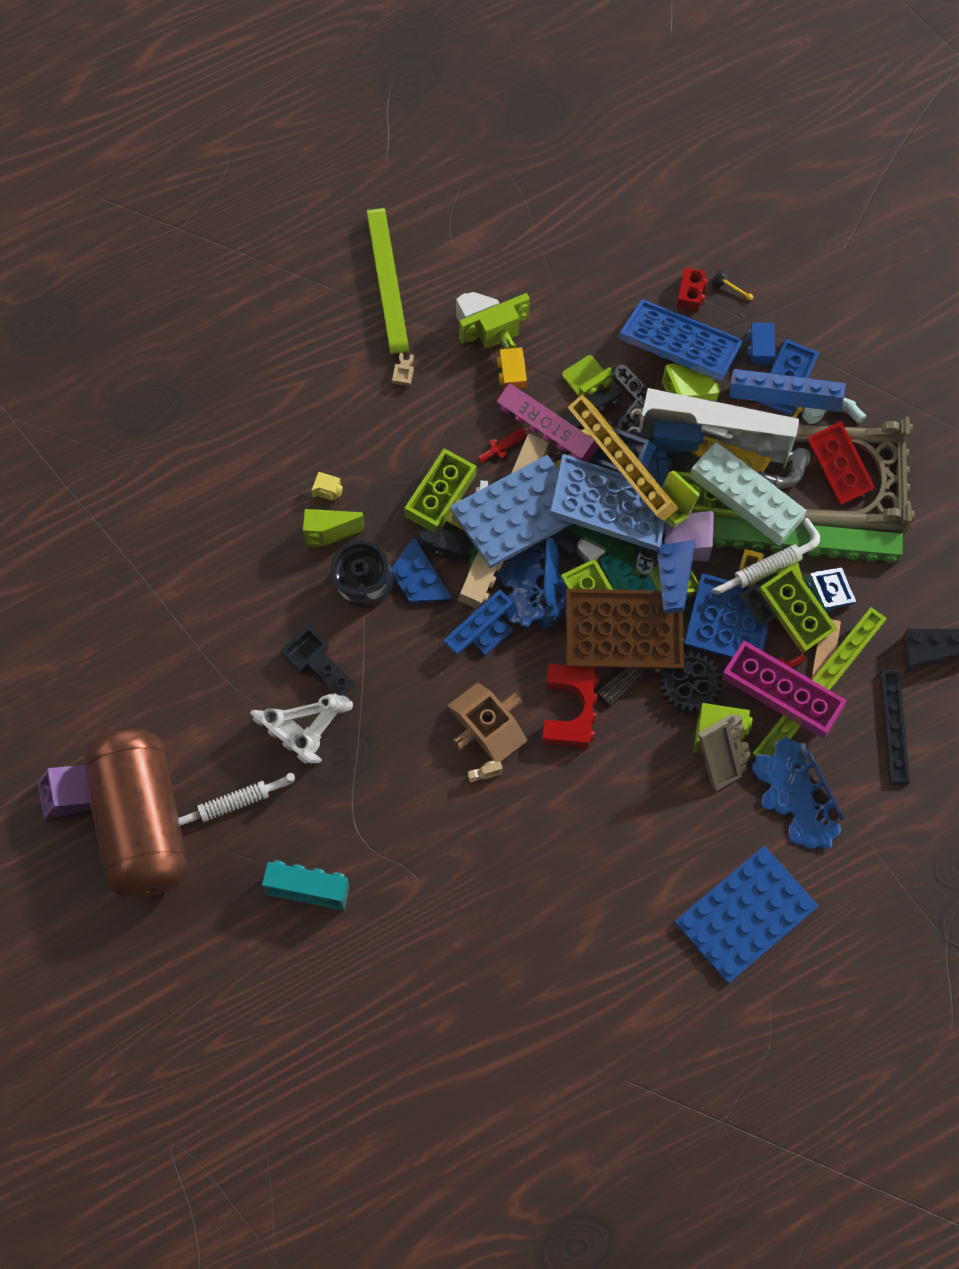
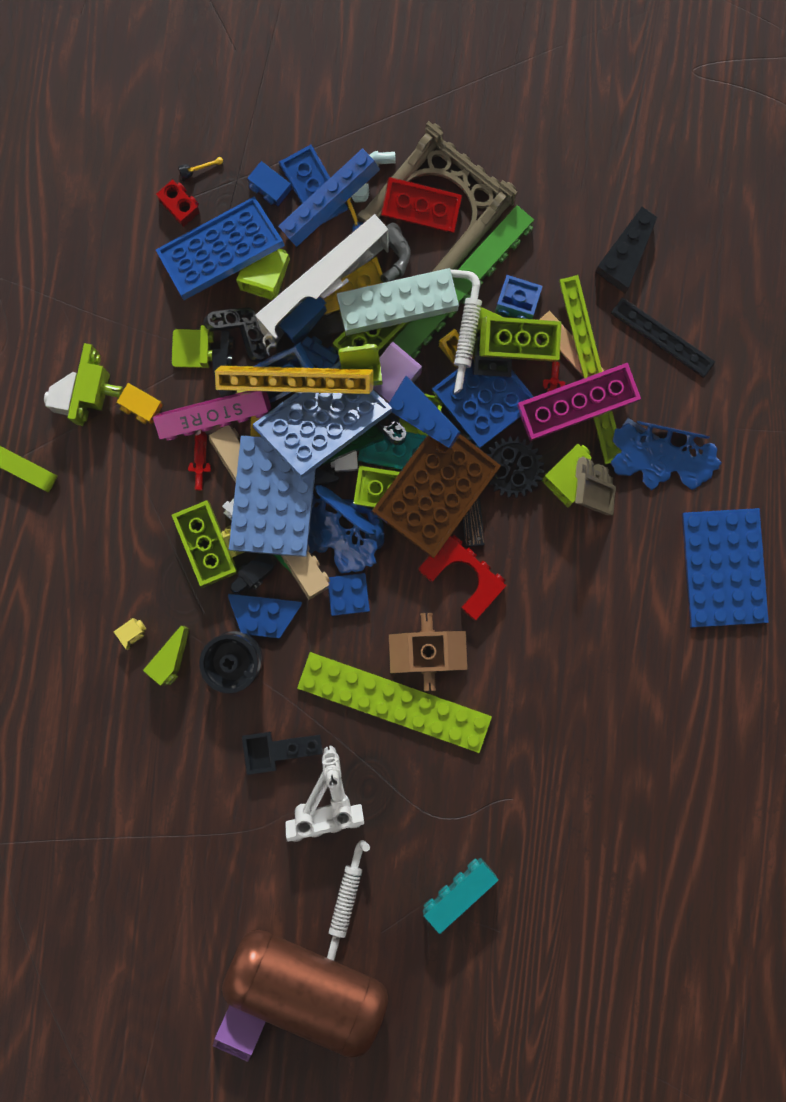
camera: 50 degrees left, 15 degrees up
tan plate [392,353,414,387] -> none
blue plate [444,590,513,656] -> none
tan plate [468,761,503,783] -> none
none -> lime plate [297,652,492,753]

